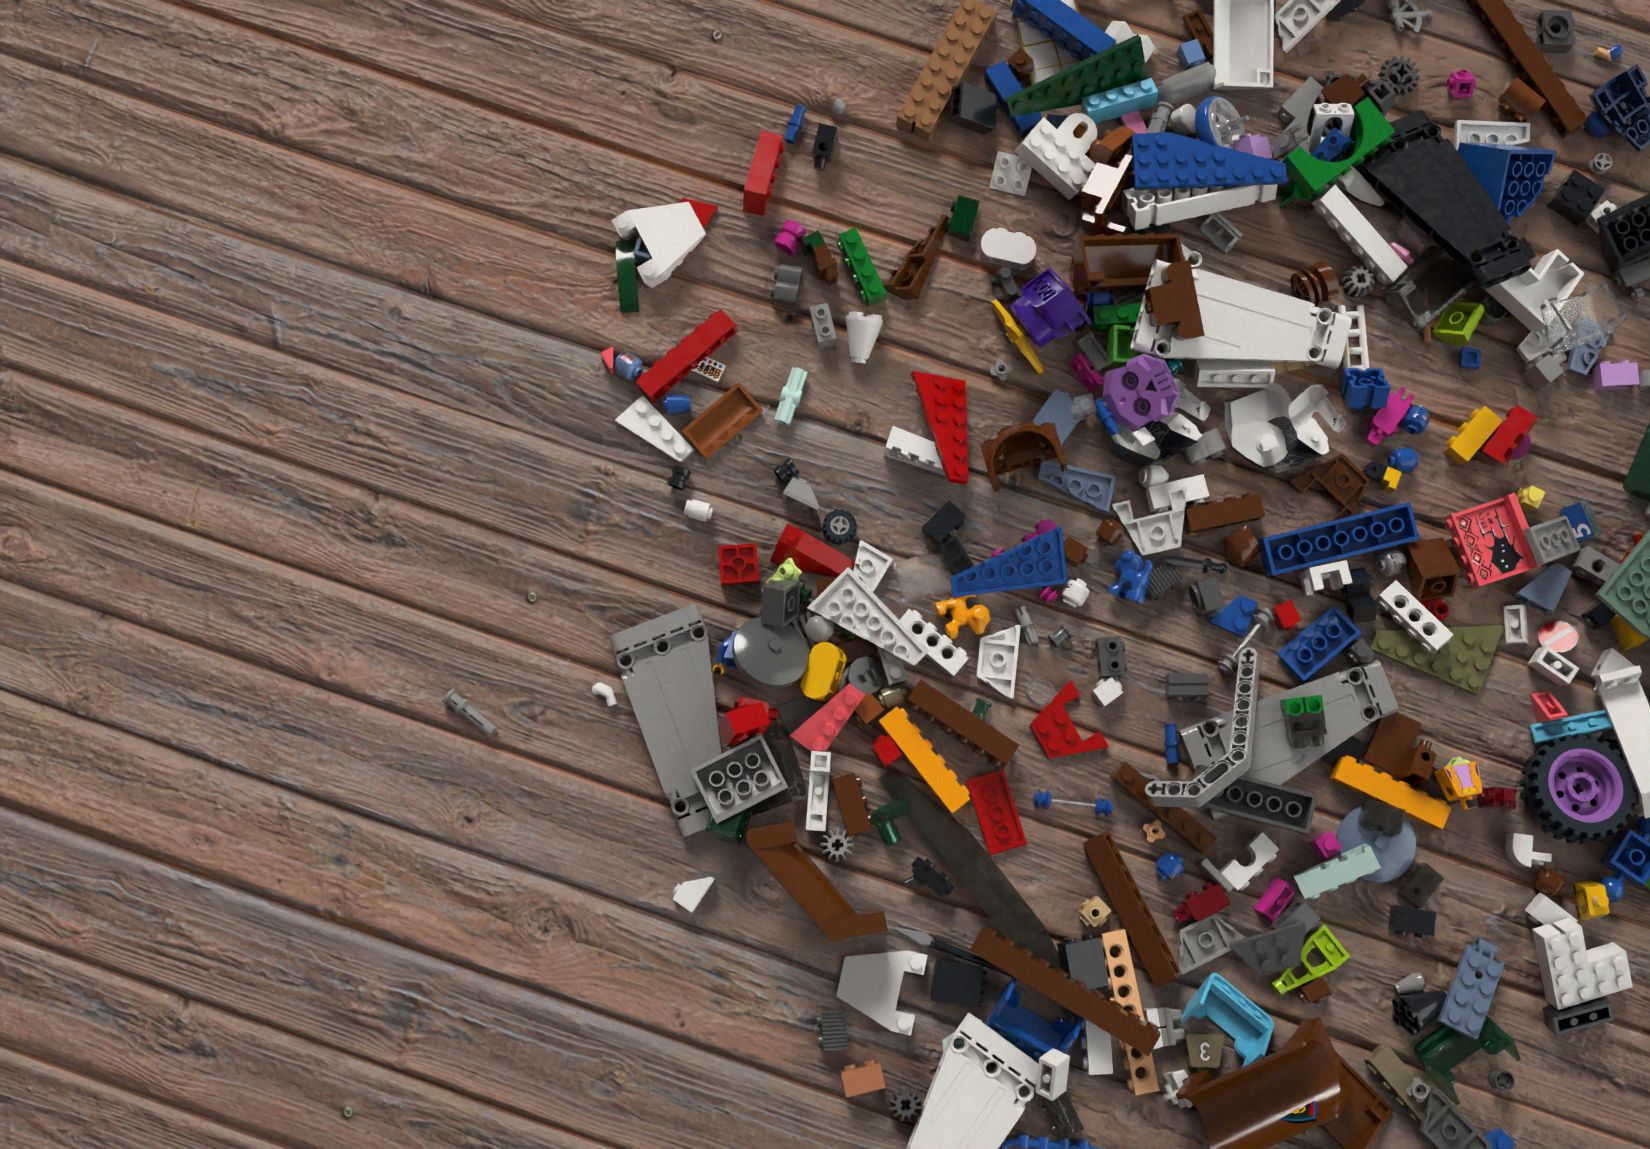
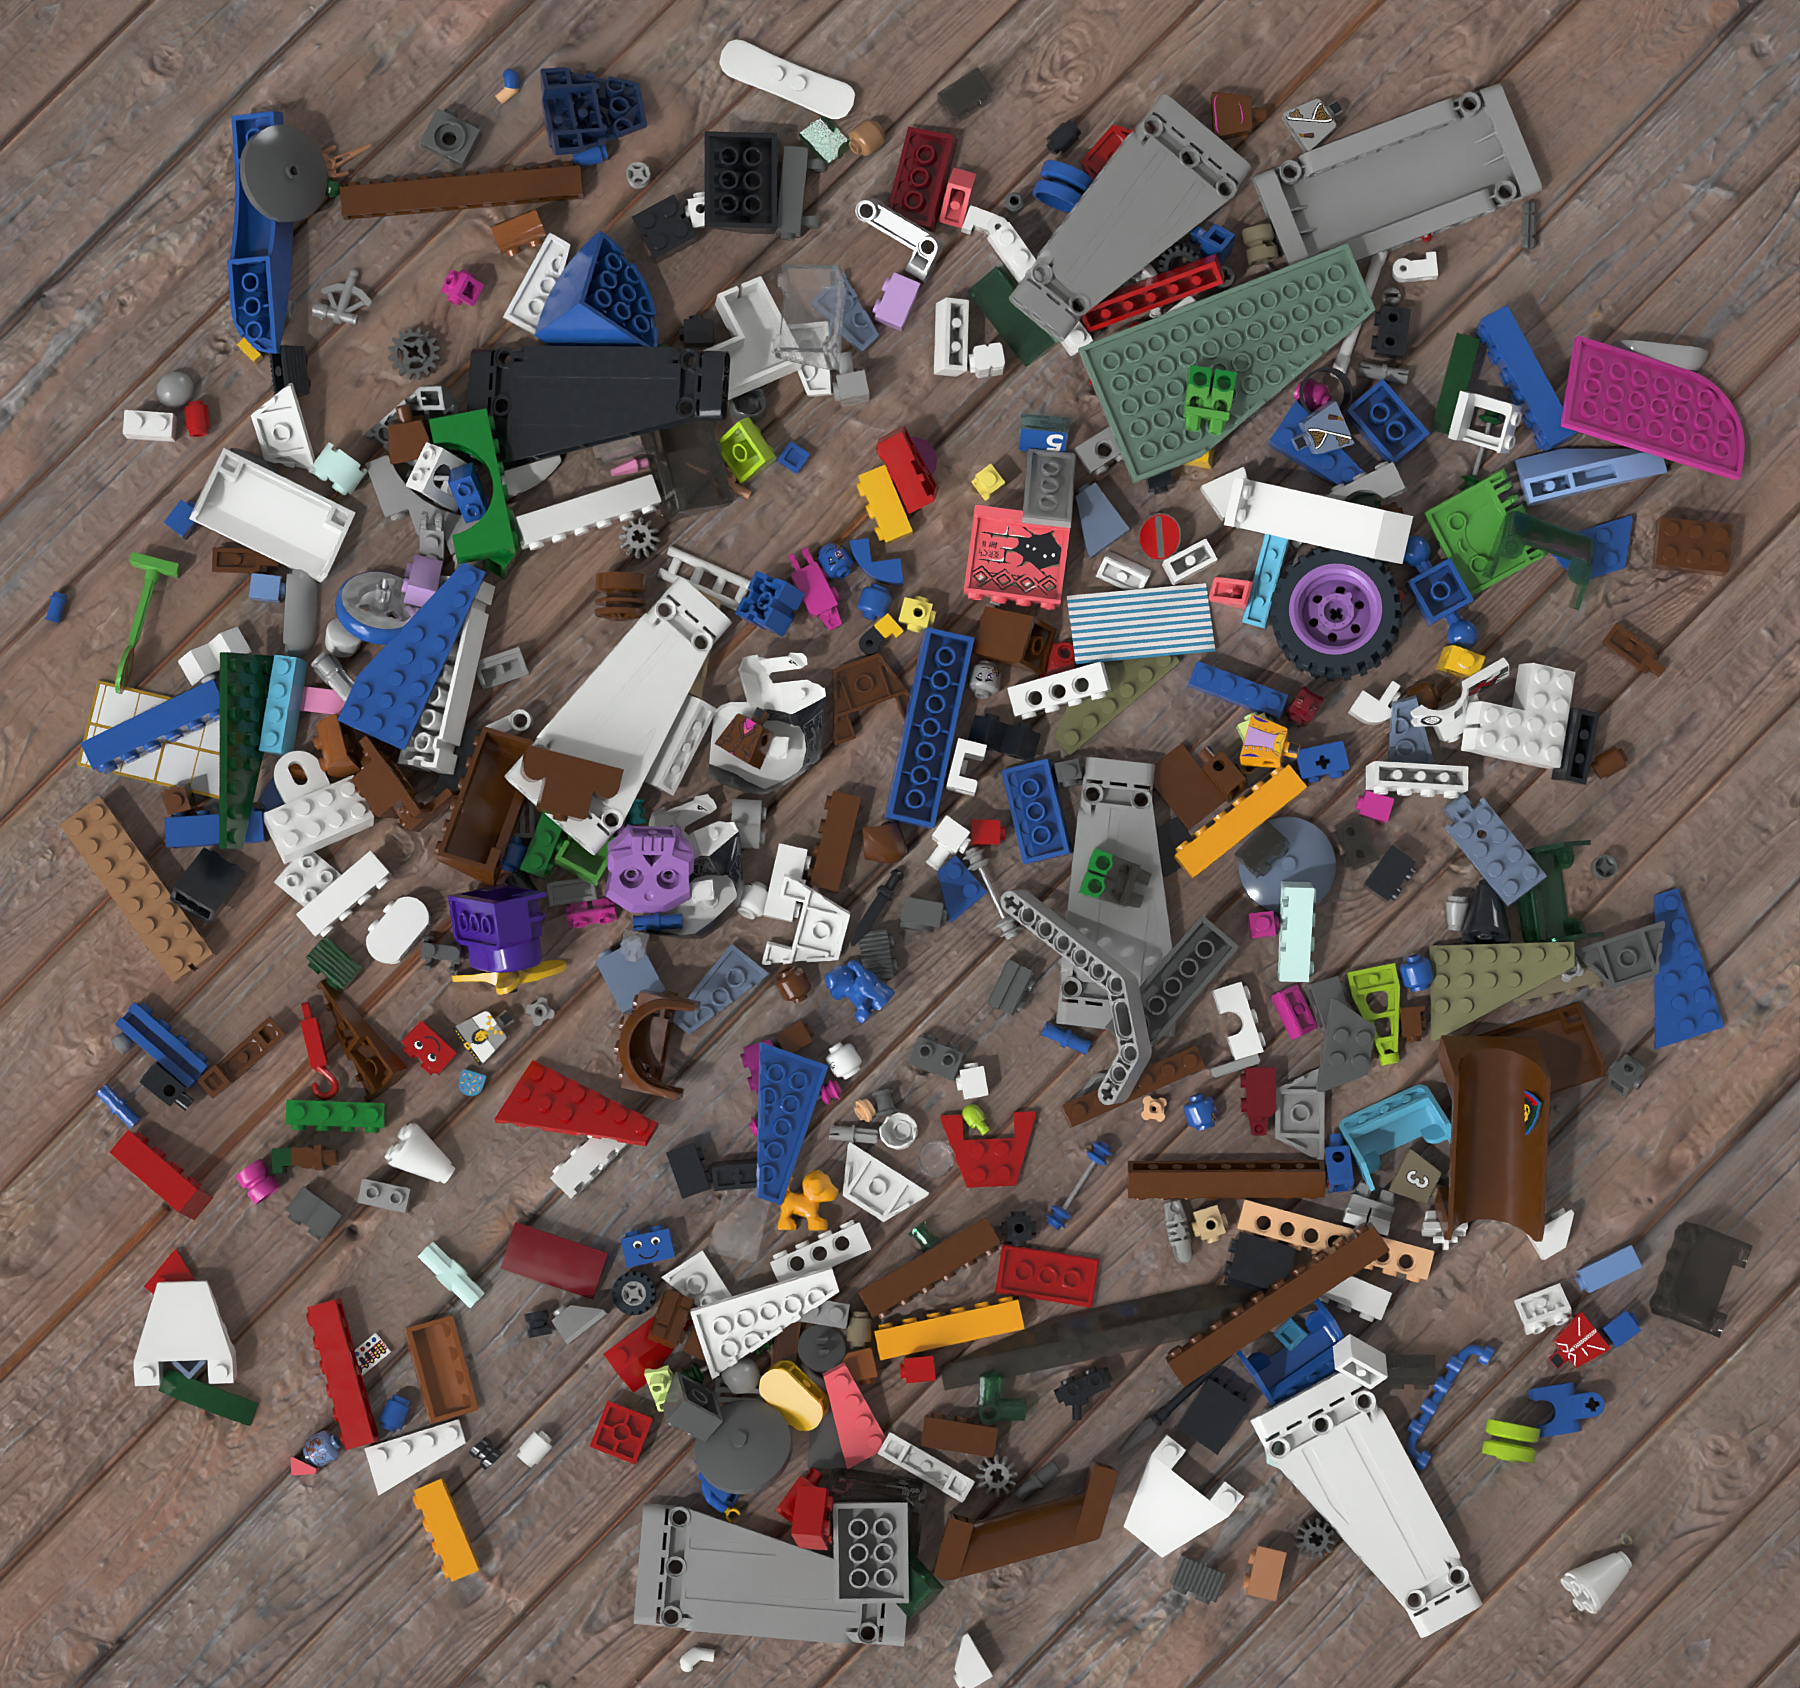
camera: 60 degrees left, 5 degrees up
none -> blue brick [115,1002,211,1089]
none -> reddish brown slope [197,1016,286,1099]
none -> white brick [296,850,392,938]
none -> red piece [300,1001,339,1100]
none -> light aqua brick [312,442,368,496]
none -> red brick [401,1020,459,1075]
none -> light orange brick [412,1478,481,1582]
none -> torso [452,1010,514,1067]
none -> dark azure tile [459,1069,487,1096]
none -> dark red slope [501,1222,609,1300]
none -> blue brick [621,1225,676,1268]
none -> reddish brown brick [647,1289,695,1349]
none -> reddish brown torso [715,707,774,770]
none -> blue brick [849,538,903,586]
none -> light nougat plate [854,1099,876,1122]
none -> white hair [879,1112,918,1150]
none -> light yellow brick [899,596,936,633]
none -> white brick [926,815,971,871]
none -> white brick [934,297,969,377]
none -> lime cylinder [962,1104,990,1136]
none -> white brick [968,342,1005,379]
none -> black brick [1001,1211,1036,1246]
none -> dark grey pin [1013,1460,1061,1503]
none -> sticker [1067,583,1215,664]
none -> light grey hinge [1164,1200,1192,1264]
none -> blue brick [1187,661,1288,721]
none -> dark azure tile [1274,1317,1309,1353]
none -> blue brick [1295,741,1349,784]
none -> blue torso [1324,1134,1354,1193]
none -> dark pink brick [1355,790,1394,824]
none -> white brick [1366,761,1468,799]
none -> sand blue wing [1388,695,1435,764]
none -> blue head [1400,954,1434,991]
none -> white piece [1410,657,1509,727]
none -> olive wing [1429,942,1577,1041]
none -> reddish brown brick [1590,746,1628,779]

